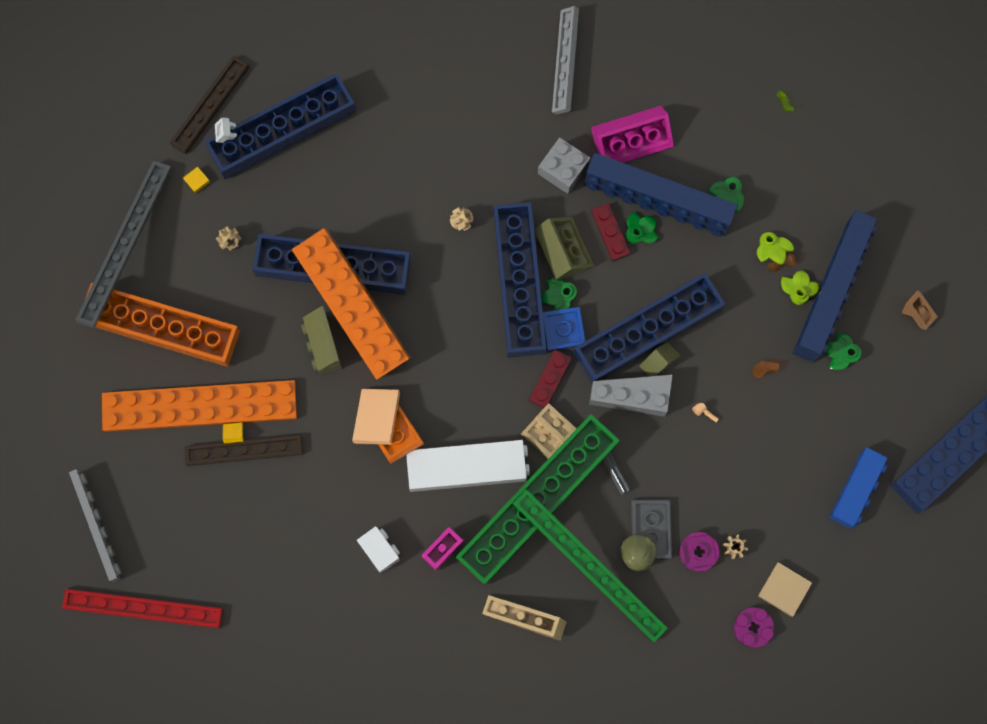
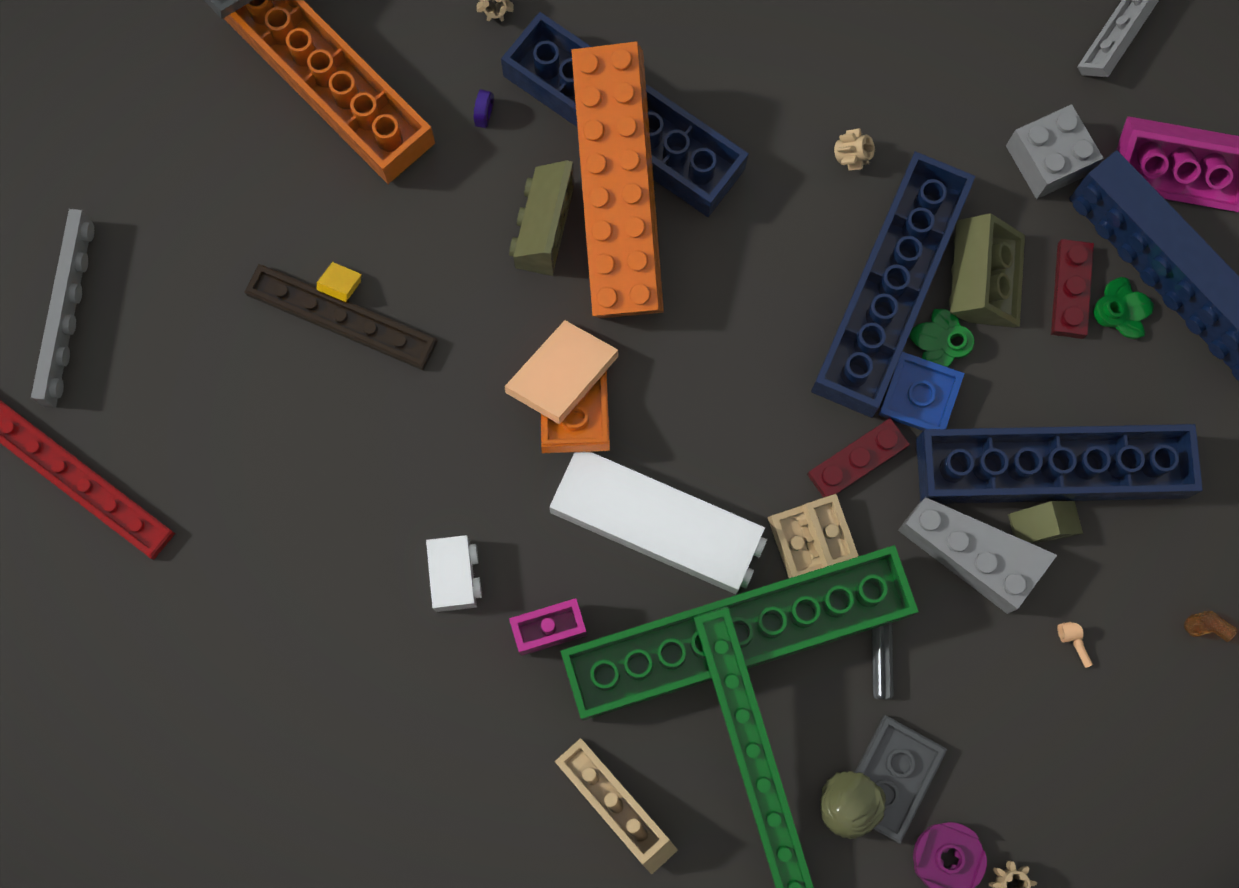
camera: 30 degrees right, 0 degrees up
orange plate [102,380,297,432] -> none
none -> dark purple tile [474,89,495,129]

